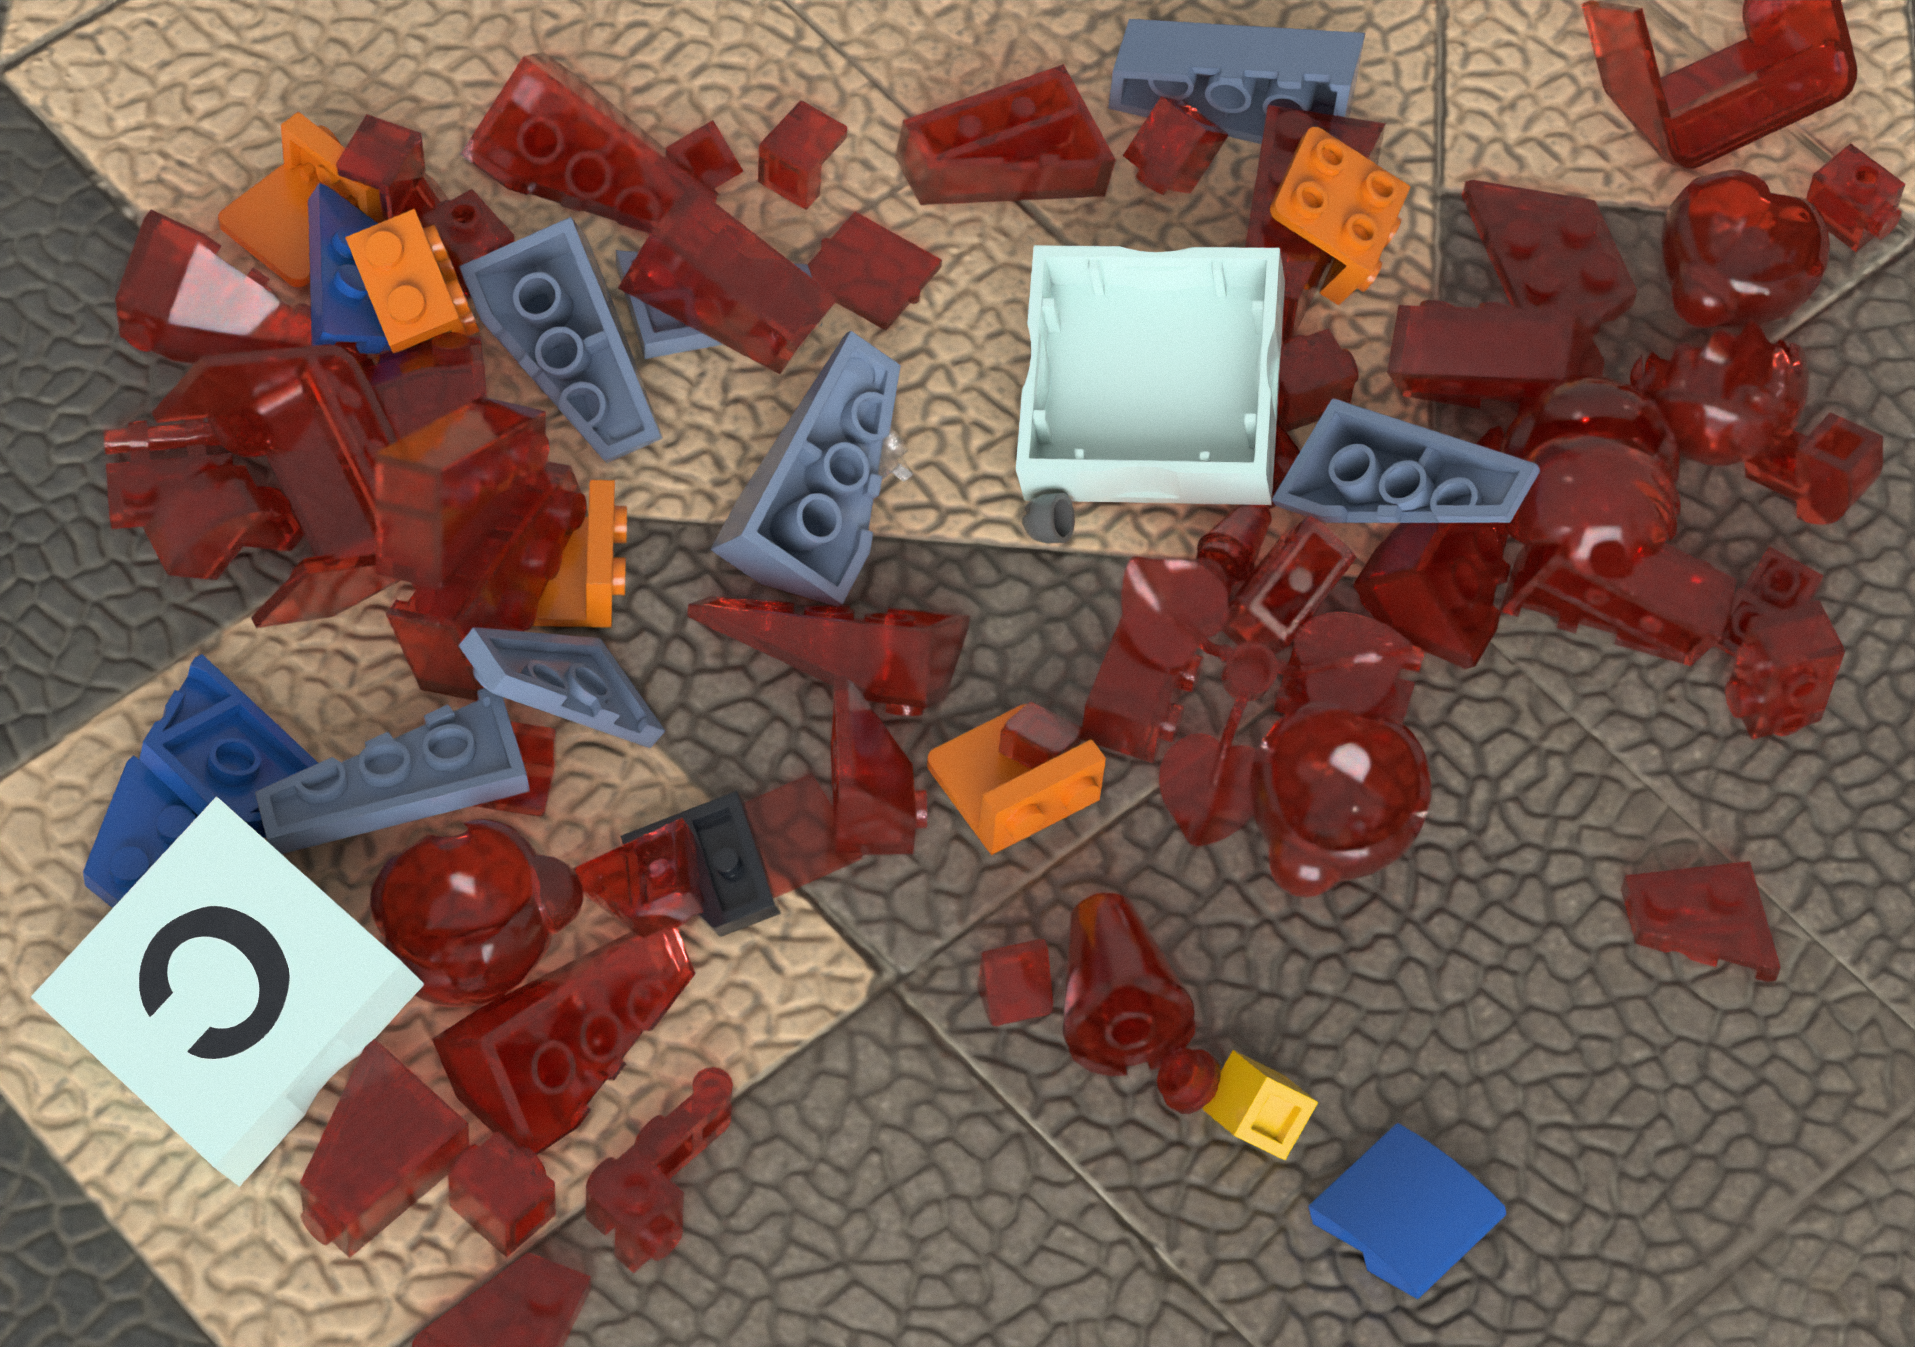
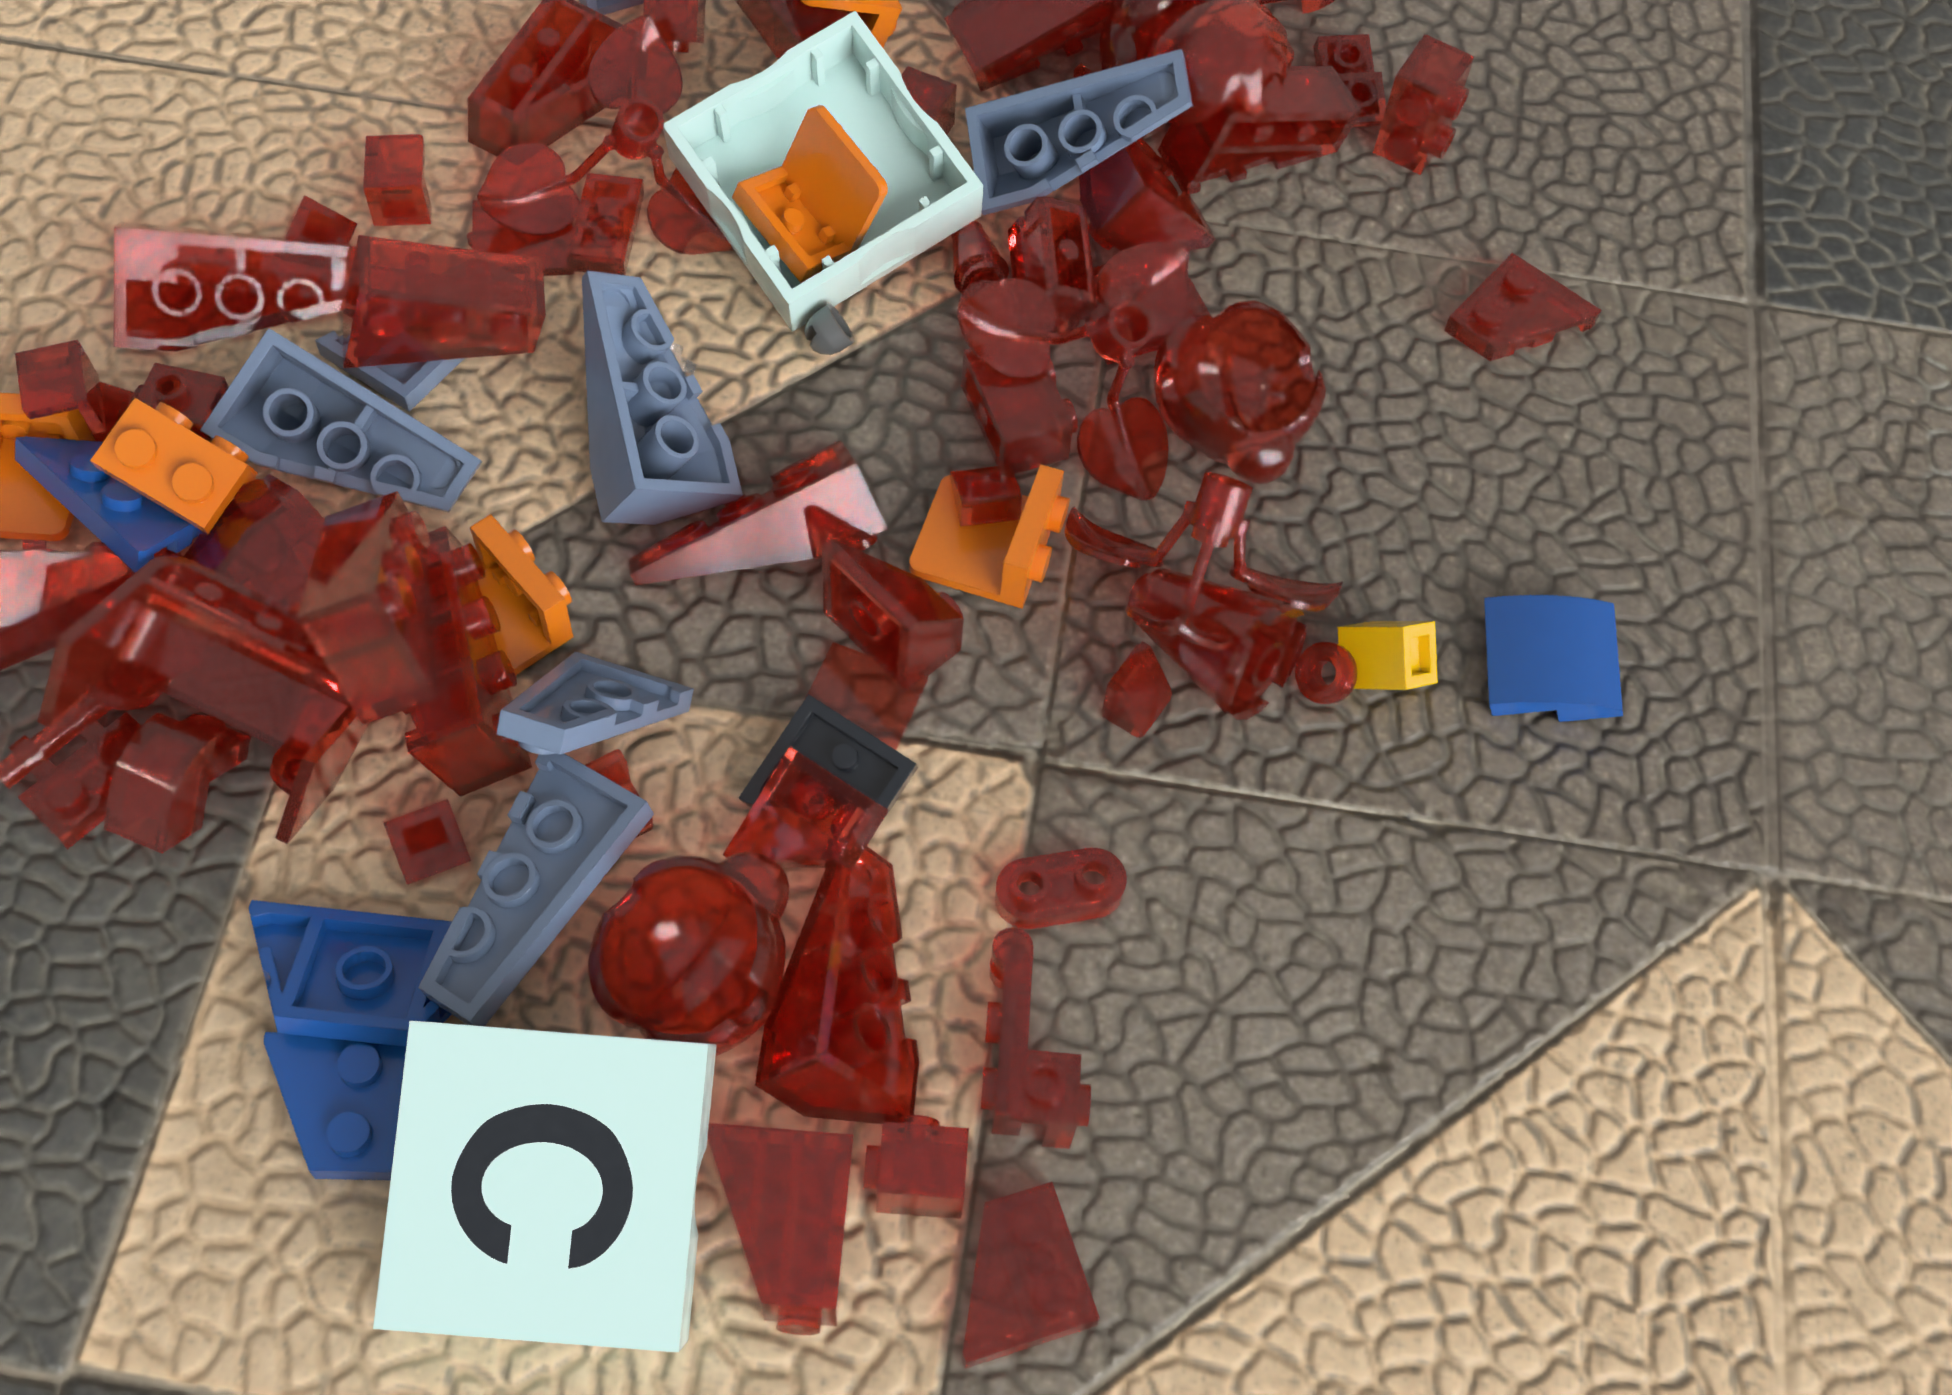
camera: 40 degrees left, 5 degrees up
none -> clear red slope [383,797,471,885]
none -> clear red plant [476,14,734,255]
none -> clear red plate [566,173,644,275]
none -> orange bracket [732,105,888,283]
none -> clear red plate [995,848,1127,929]
none -> clear red plant [1064,472,1343,650]

